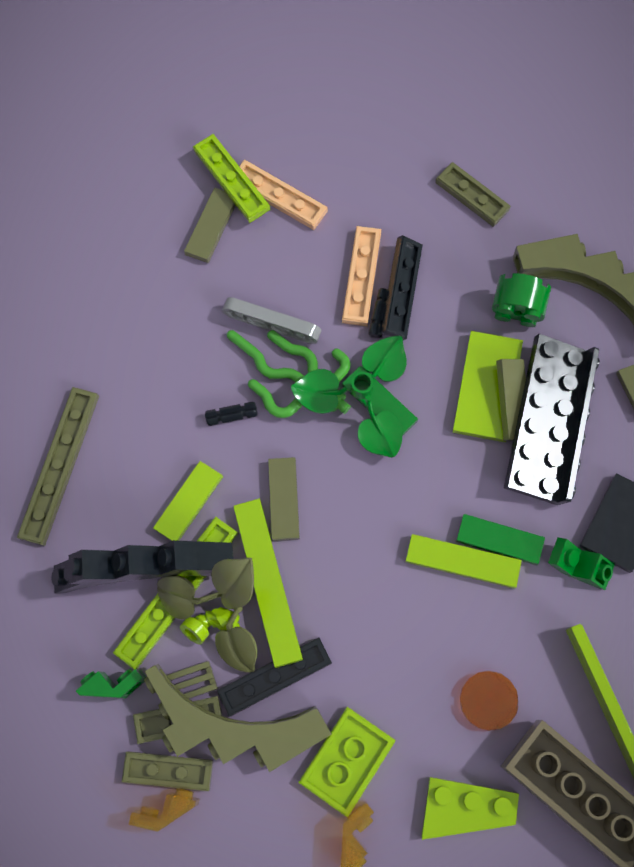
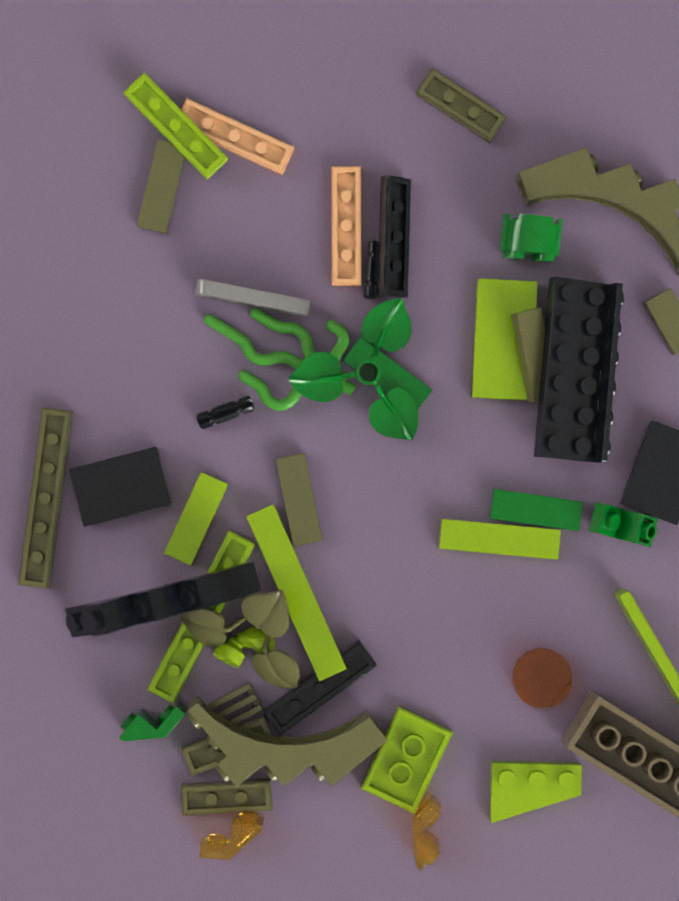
camera: 15 degrees left, 15 degrees up
none -> black tile [69,447,172,527]

